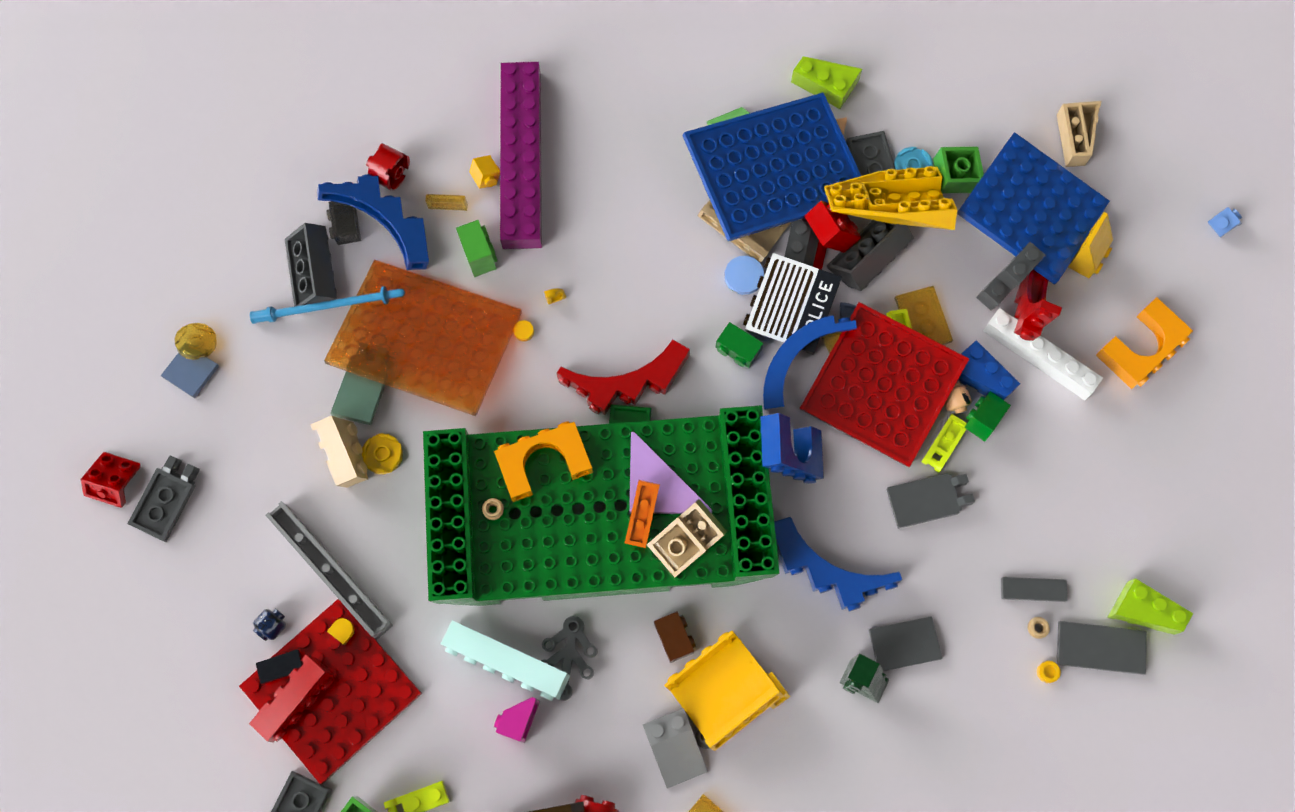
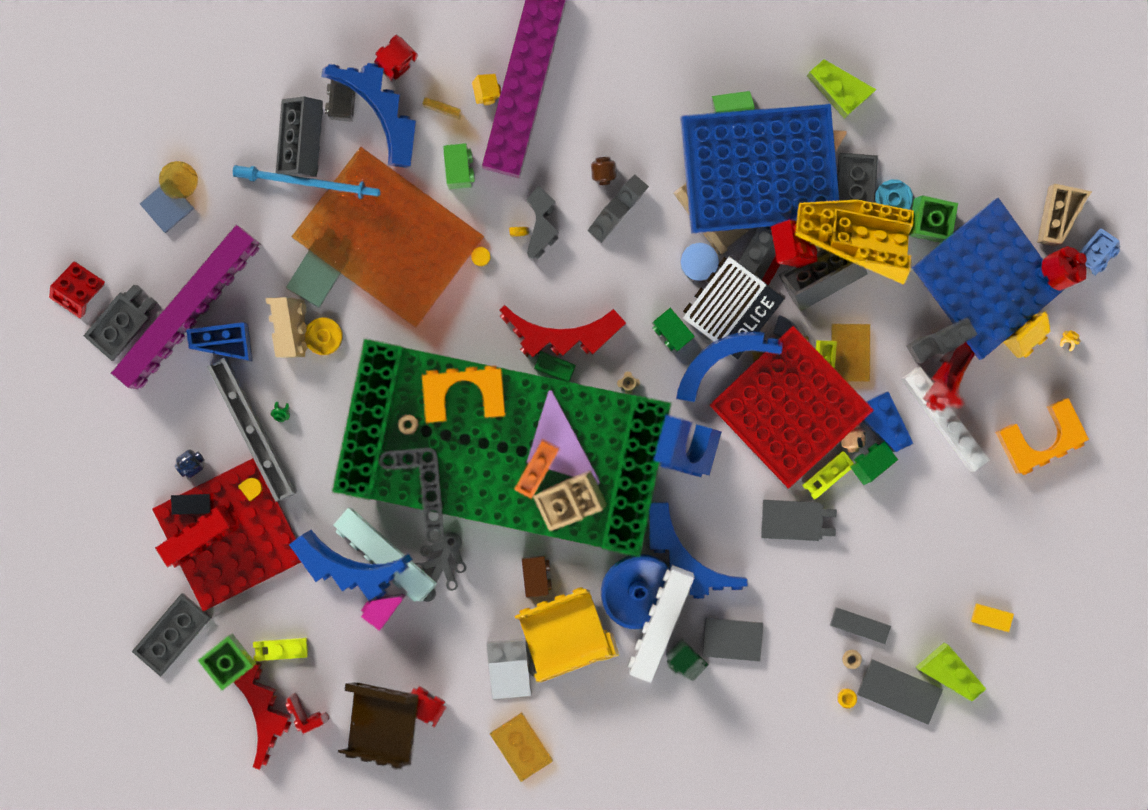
camera: 15 degrees right, 15 degrees up
none -> magenta brick [111,225,261,389]
none -> blue wedge [186,322,253,361]
none -> green plate [271,402,290,422]
none -> blue arch [289,530,413,601]
none -> dark grey beam [380,448,444,544]
none -> dark grey arch [526,186,559,261]
none -> dark grey arch [587,174,649,243]
none -> reddish brown head [591,157,617,185]
none -> blue dish [600,554,670,629]
none -> tan plate [617,372,640,394]
none -> white brick [627,565,694,683]
none -> yellow tile [971,603,1014,632]
none -> red brick [1042,246,1087,291]
none -> yellow plate [1060,330,1081,351]
none -> medium blue bracket [1079,228,1120,276]

